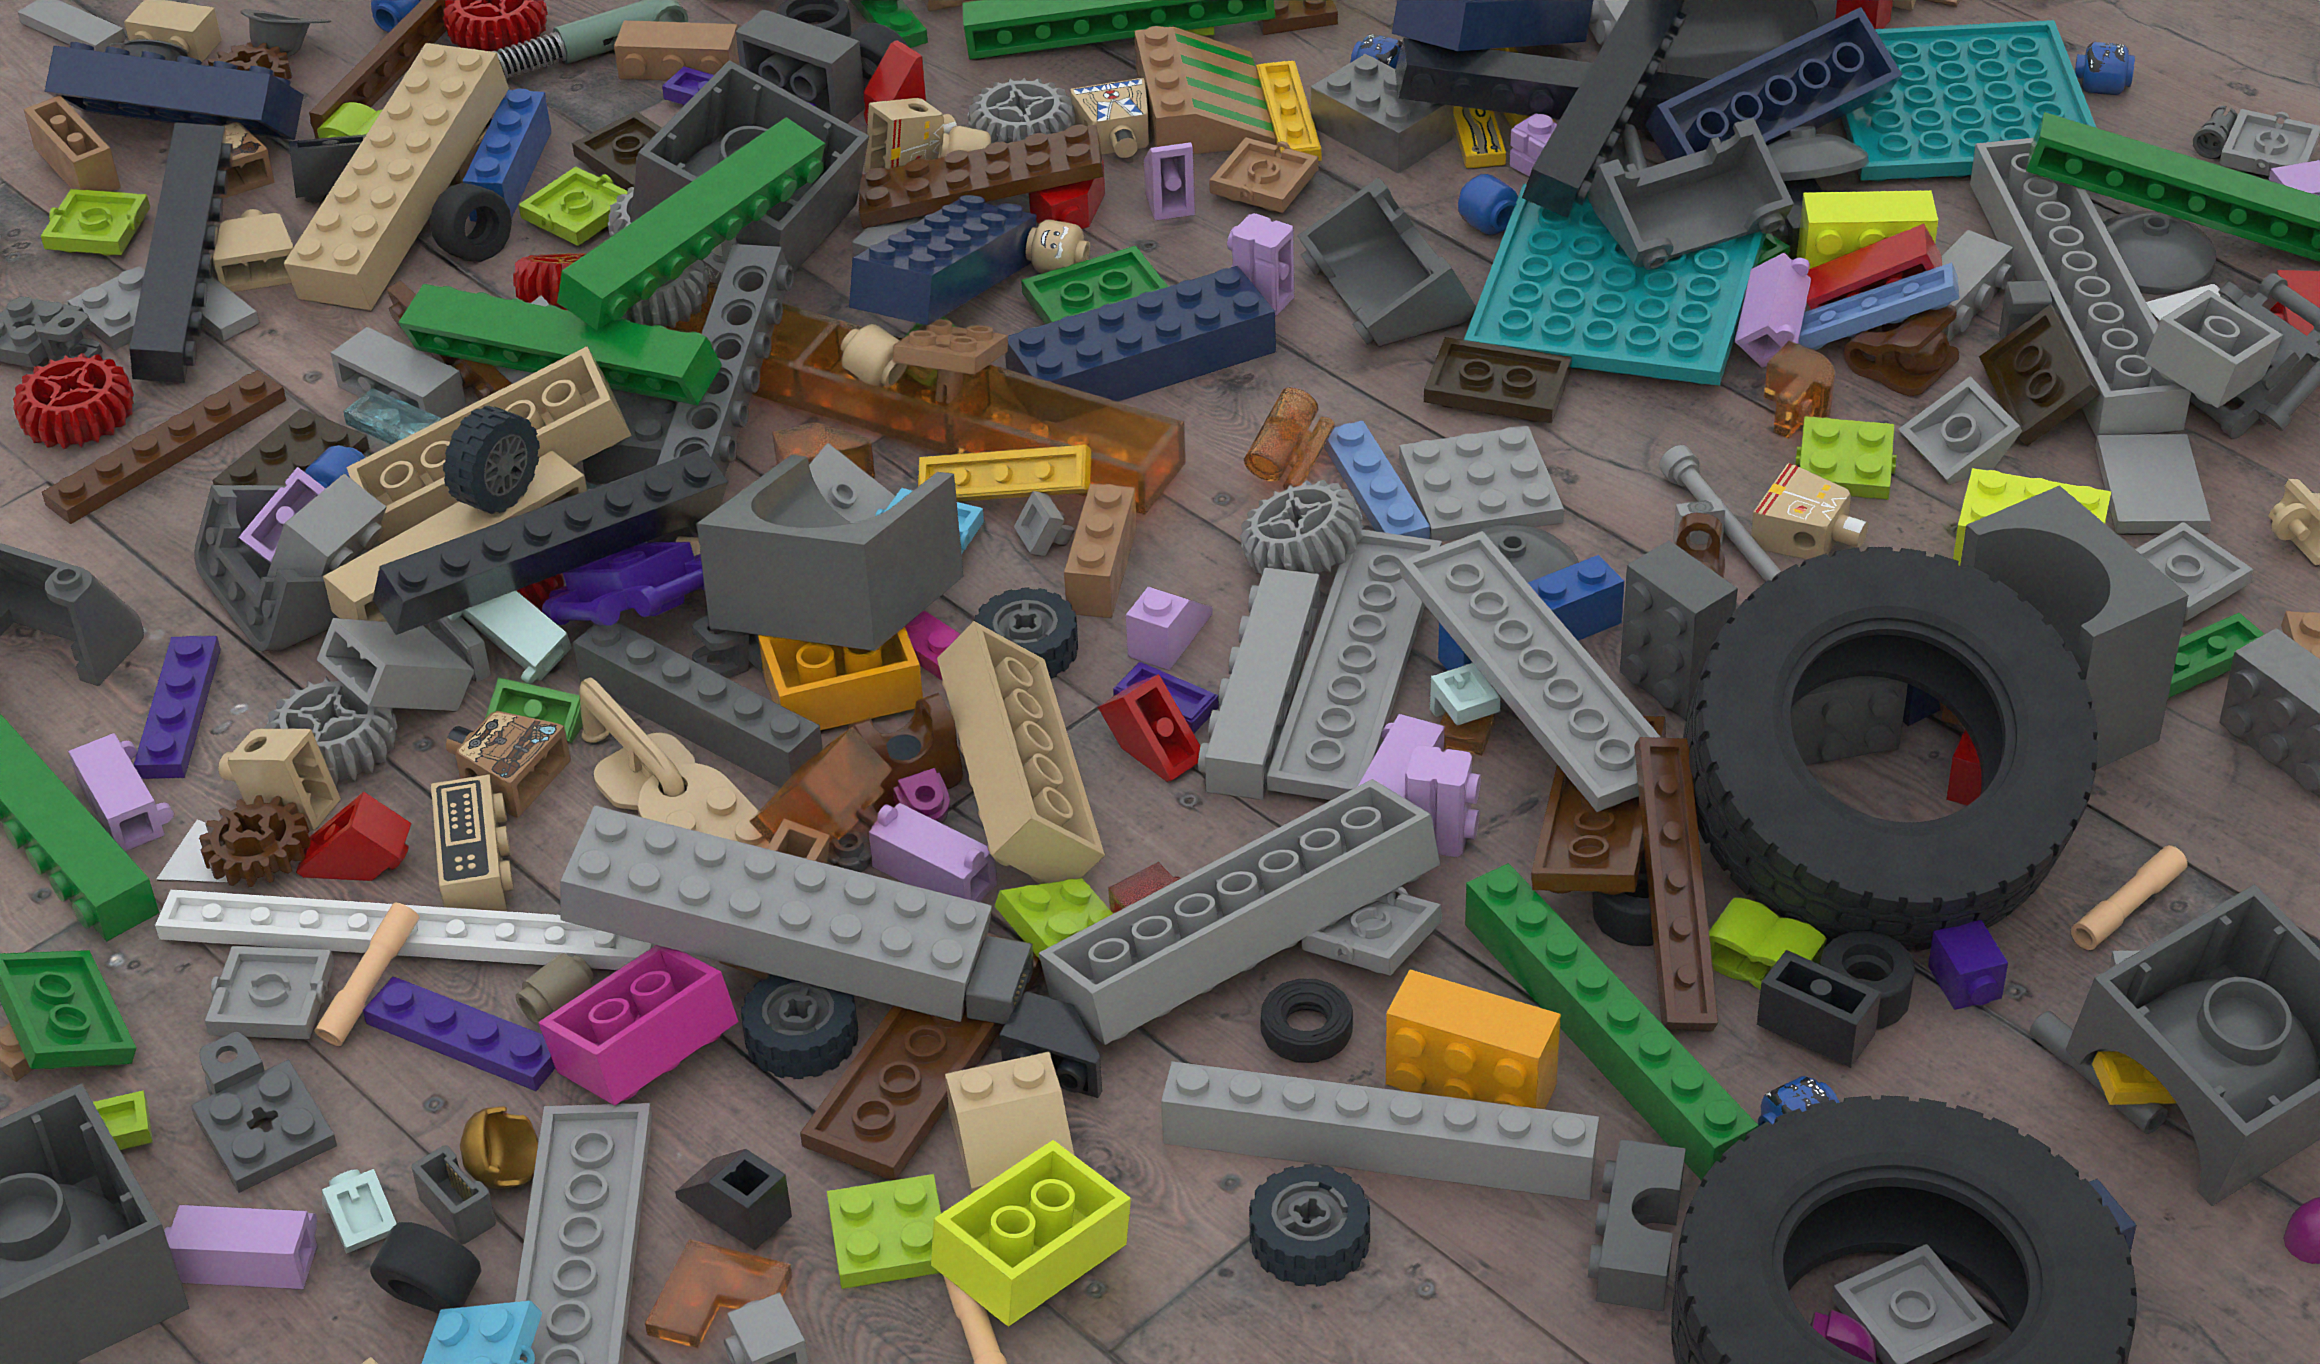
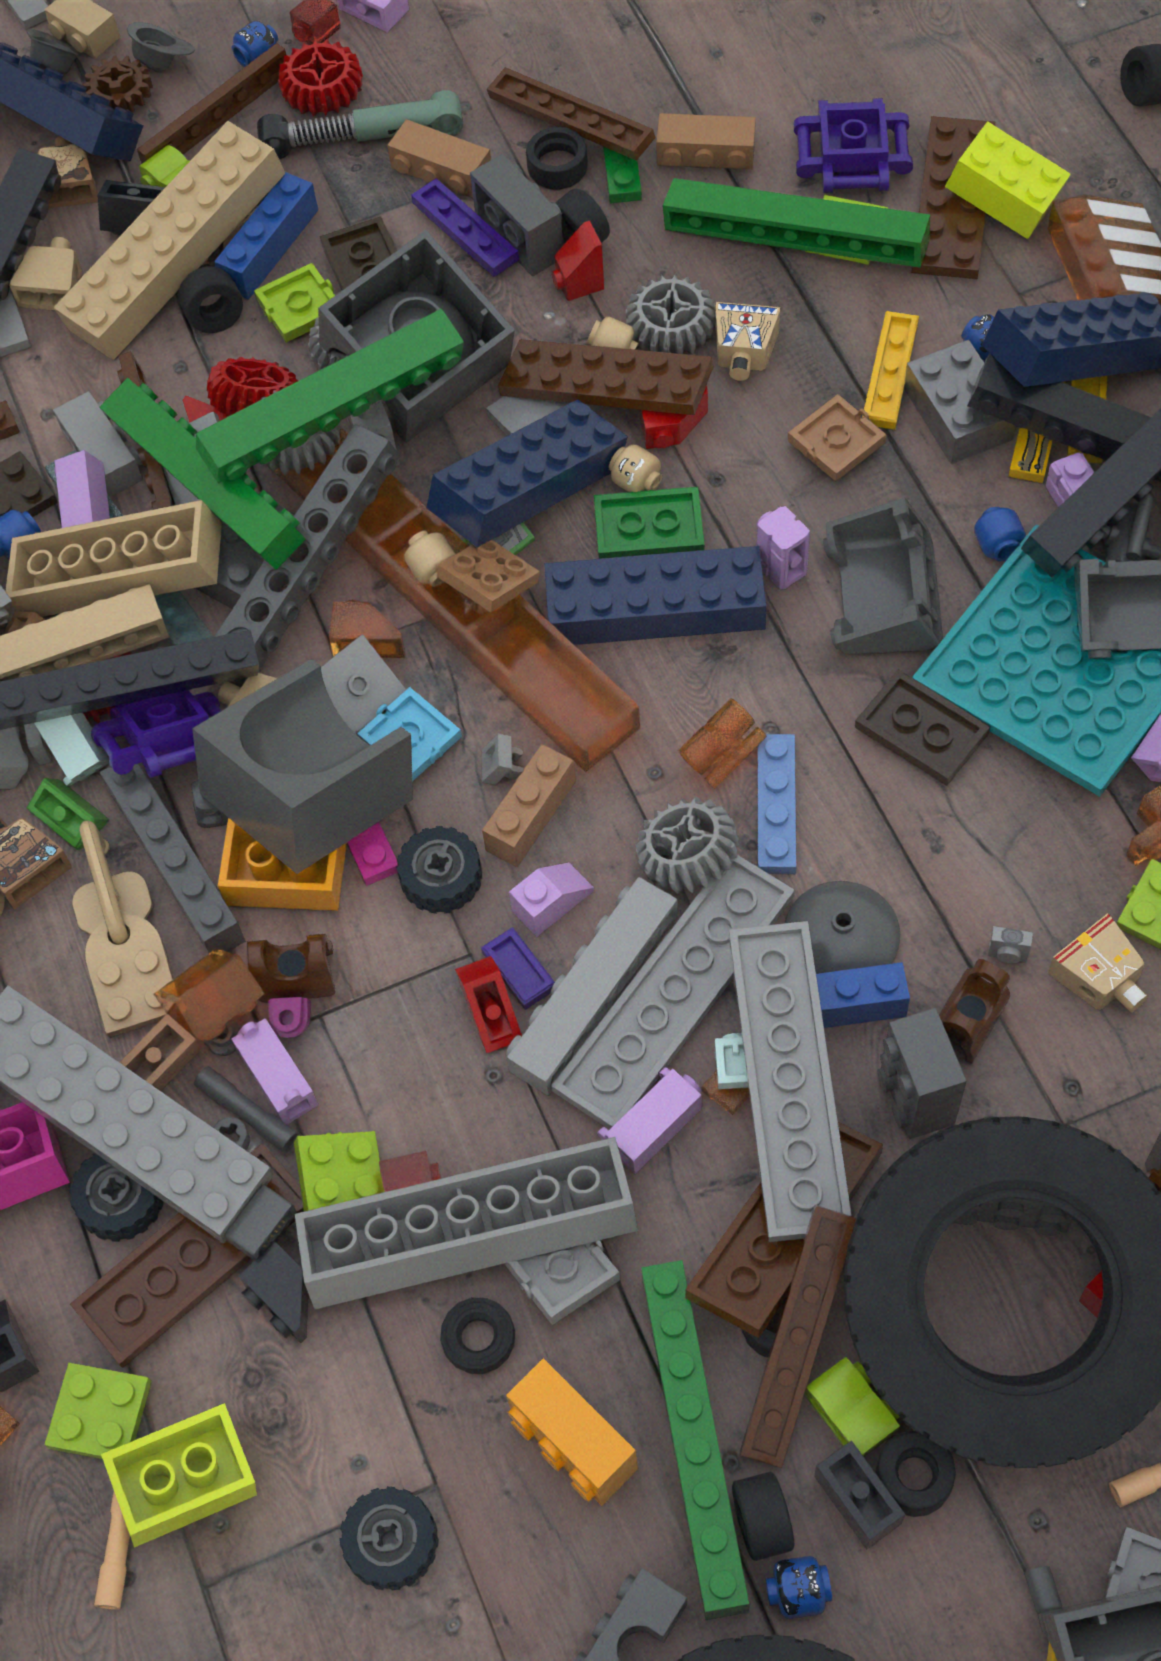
camera: 25 degrees right, 20 degrees up
black wheel [443,406,540,514] -> none
tan torso [865,98,957,173] -> none
yellow tile [918,445,1091,502] -> none
tan brick [937,621,1105,884] -> none
tan slope [945,1052,1075,1193] -> none
medium nougat slope [1134,26,1276,154] -> none
lavender slope [1144,142,1195,220] -> none
light grey brick [1161,1061,1599,1200] -> none
light grey plate [1399,426,1564,541] -> none
lavender brick [1405,744,1481,857] -> none
light grey piece [1659,445,1782,581] -> none
dark purple brick [1928,920,2008,1010] -> none
none -> lavender brick [54,450,110,528]
none -> black tyre [732,1472,795,1561]

